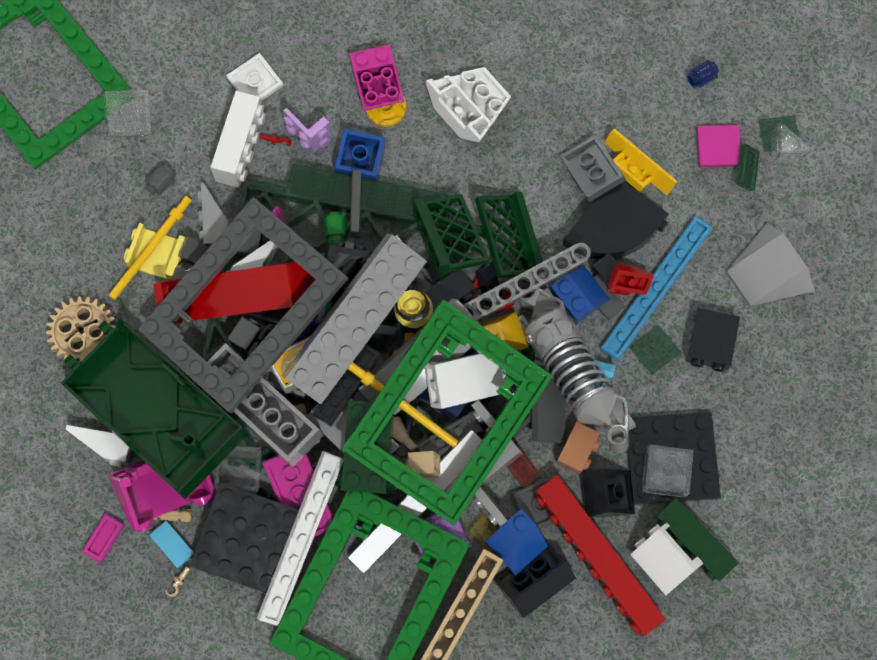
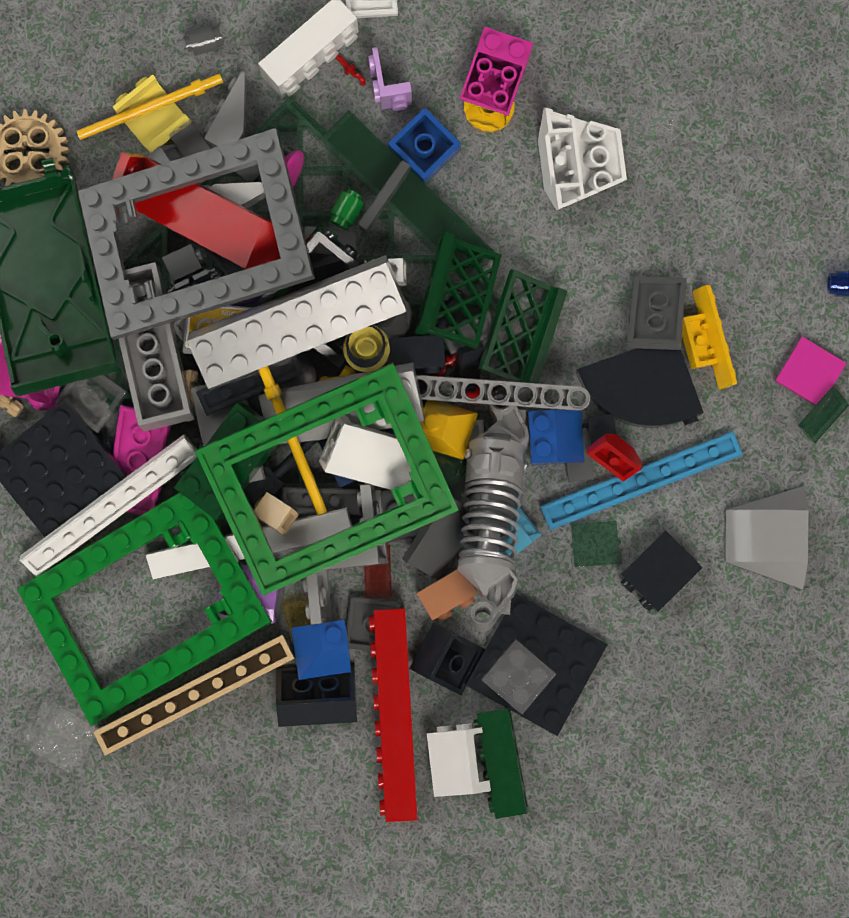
camera: 35 degrees right, 10 degrees up
dark tan cone [392,417,417,452] -> none

